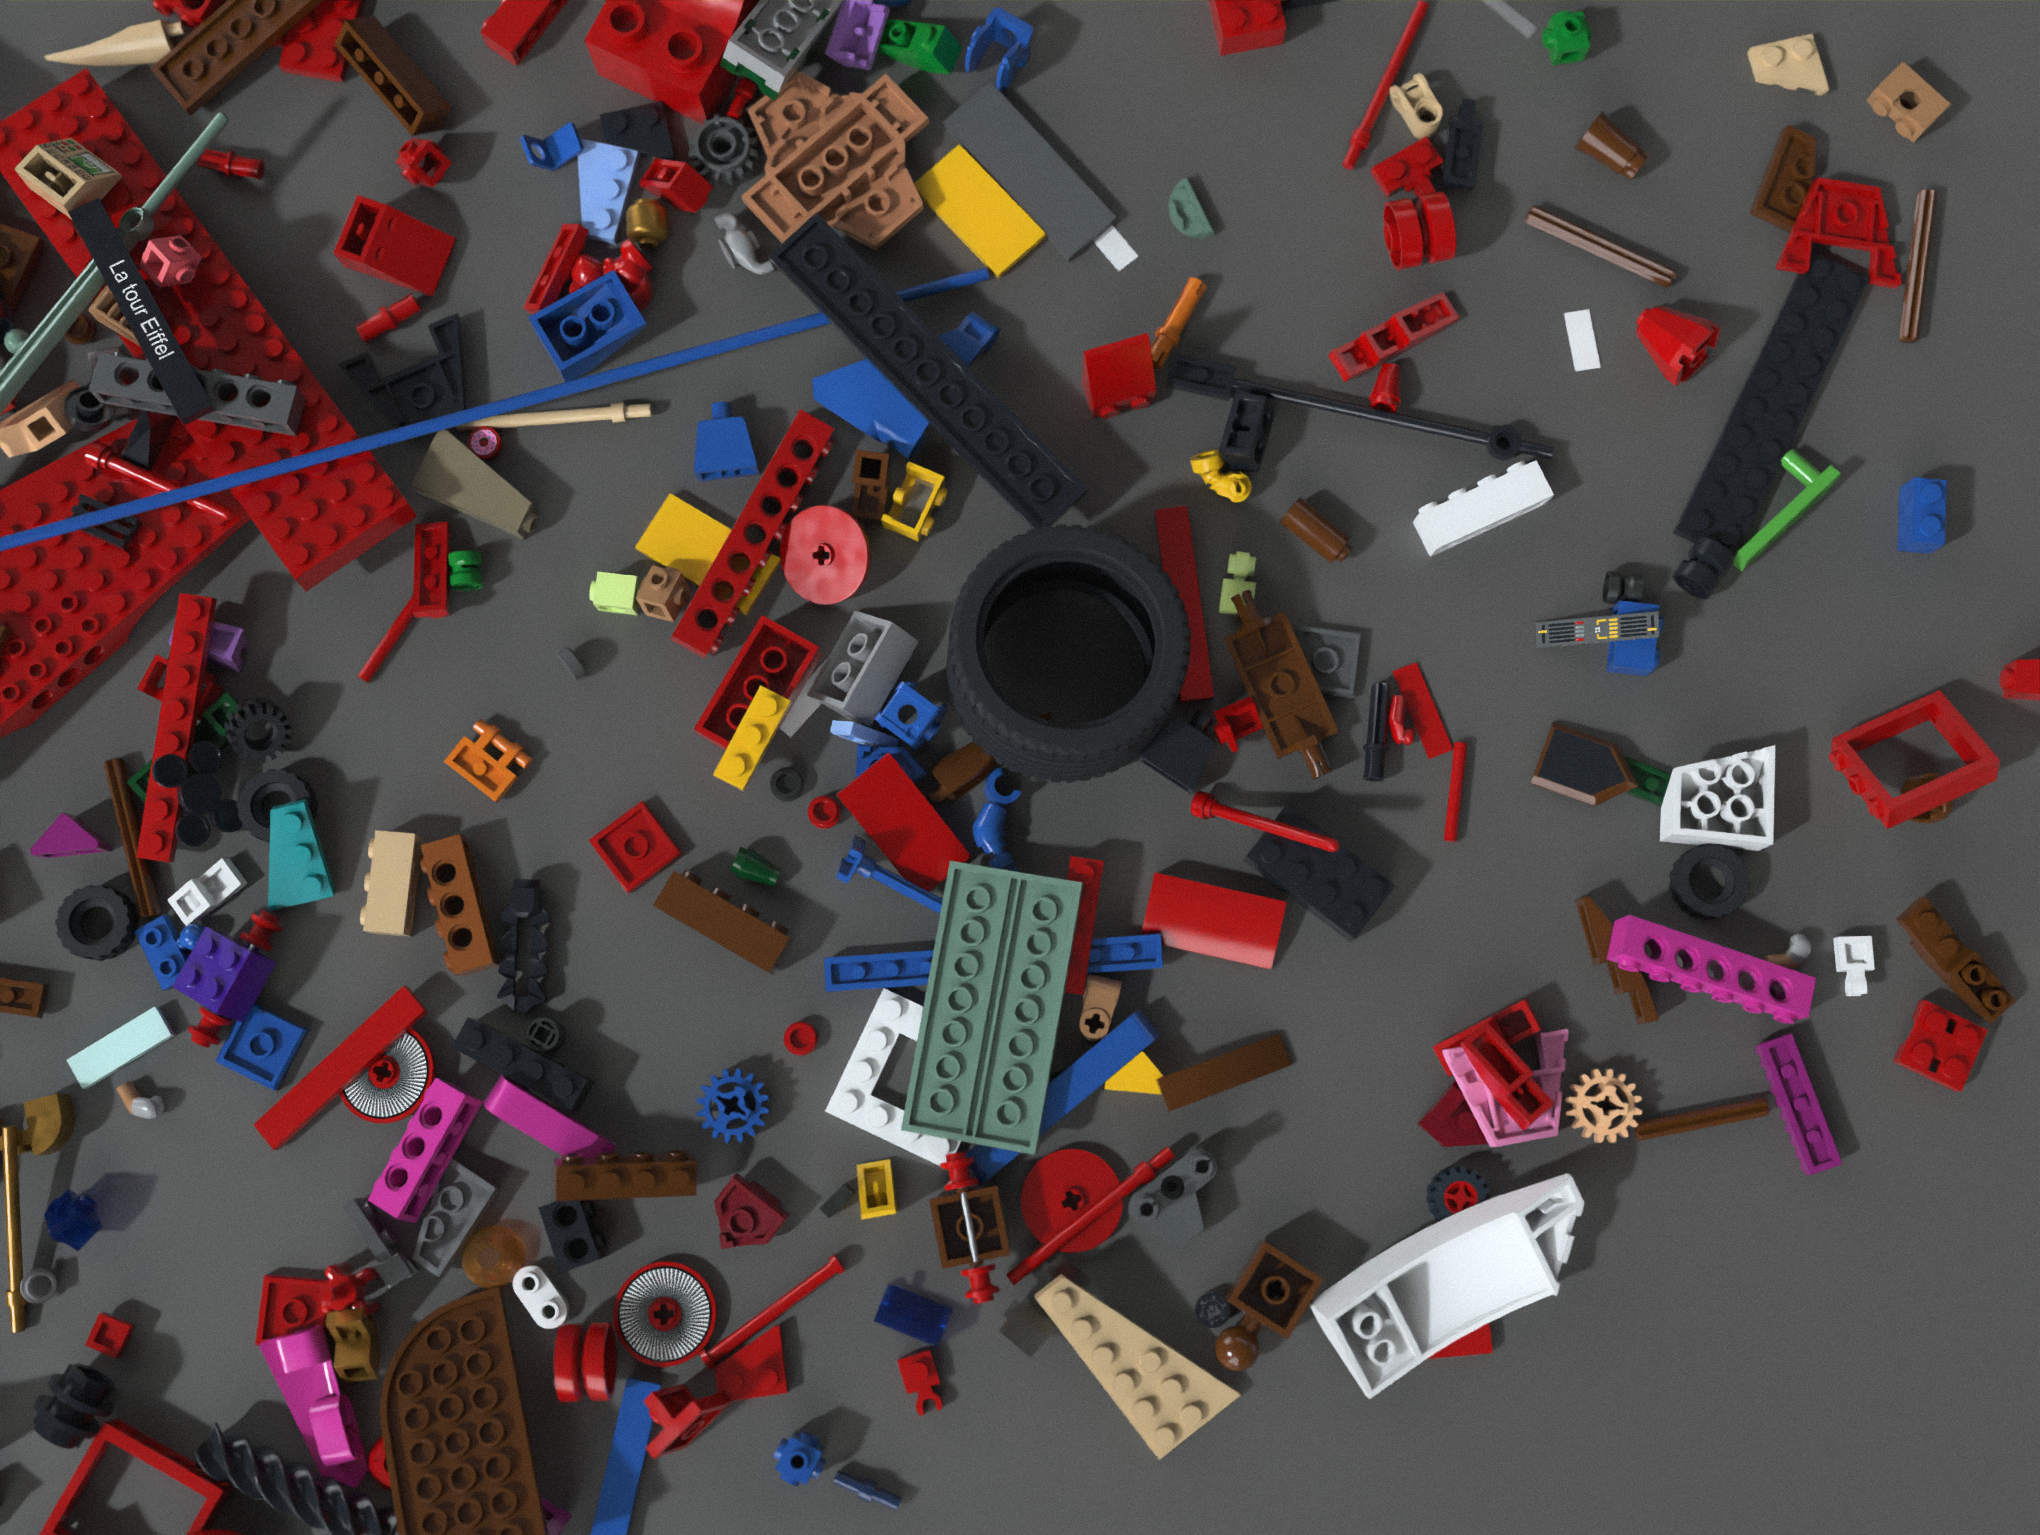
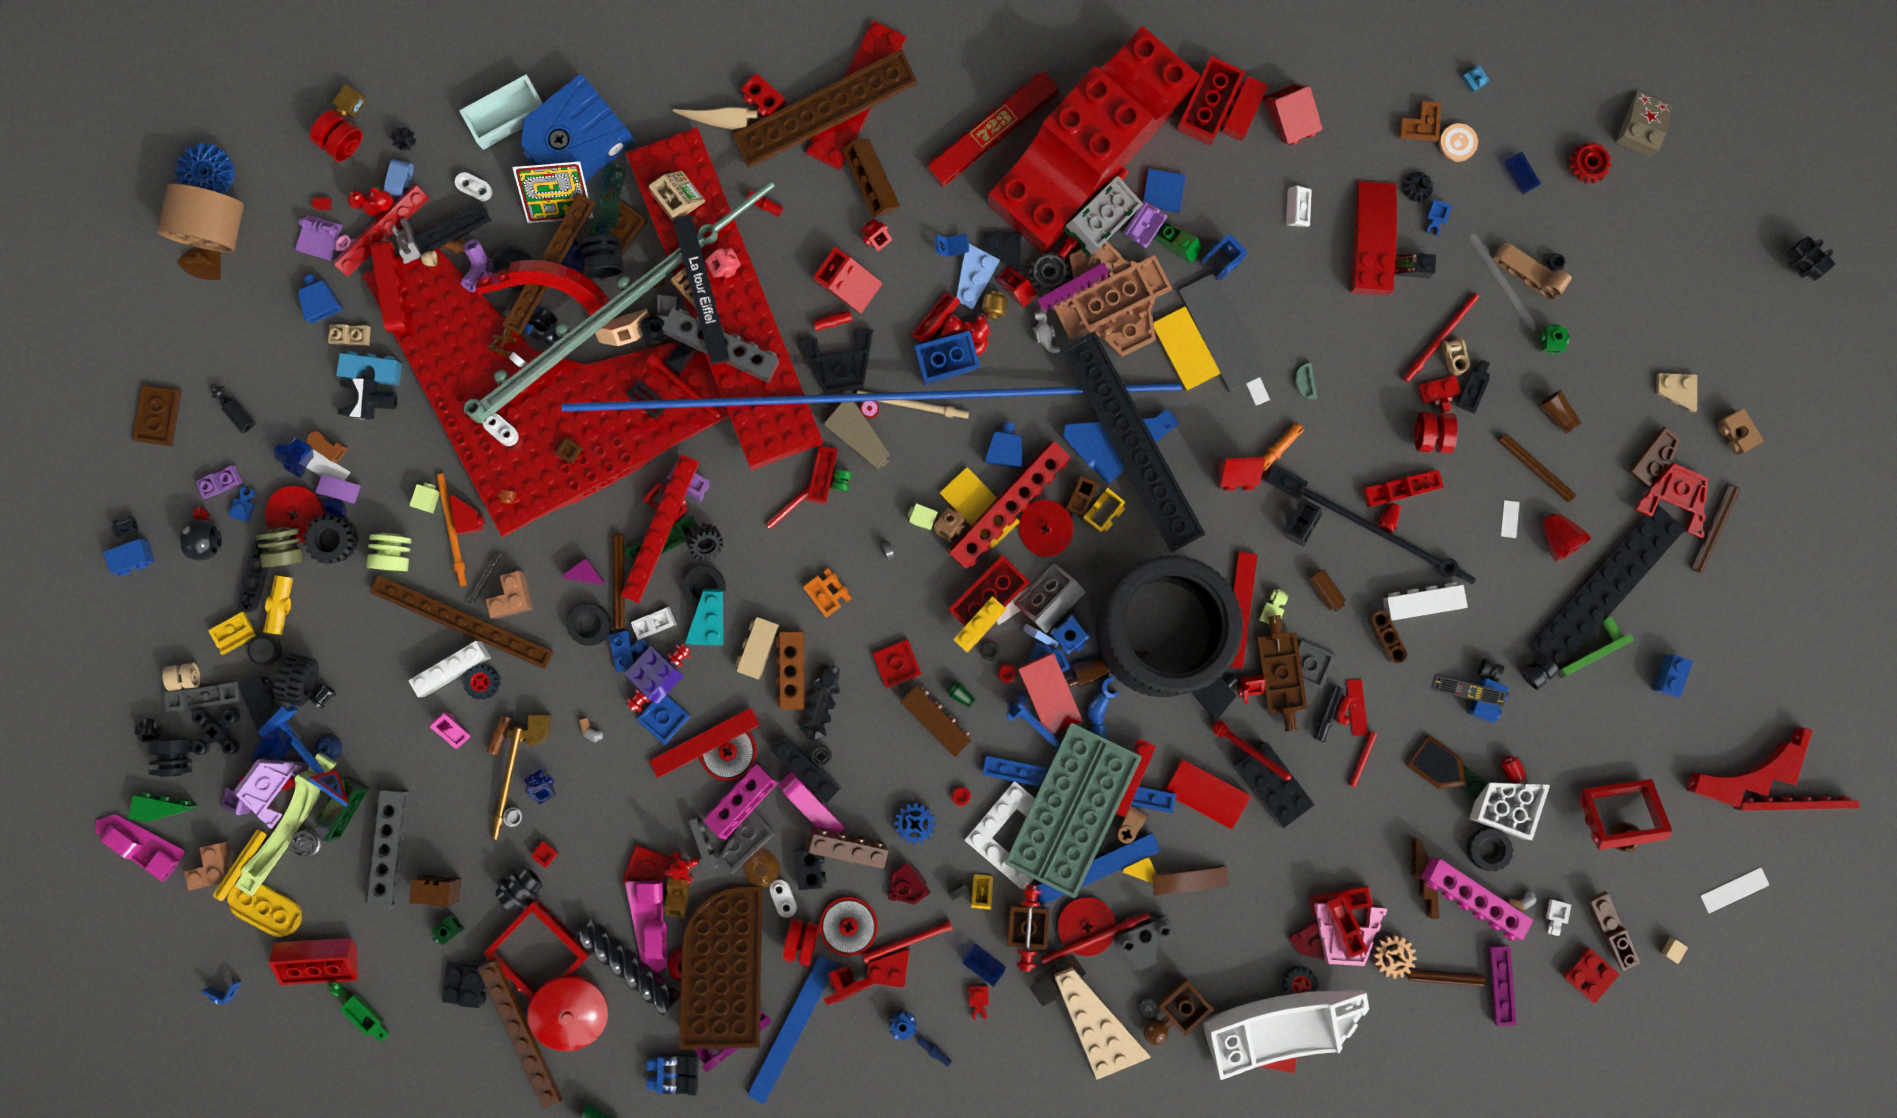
camera: 15 degrees right, 5 degrees up
light aqua tile [67,1006,175,1089] -> none
black piece [152,741,243,847] -> none
yellow arm [1190,449,1252,502] -> none
none -> magenta gear [1036,262,1108,314]
none -> reddish brown beam [1368,611,1407,663]
none -> red brick [1500,755,1526,784]

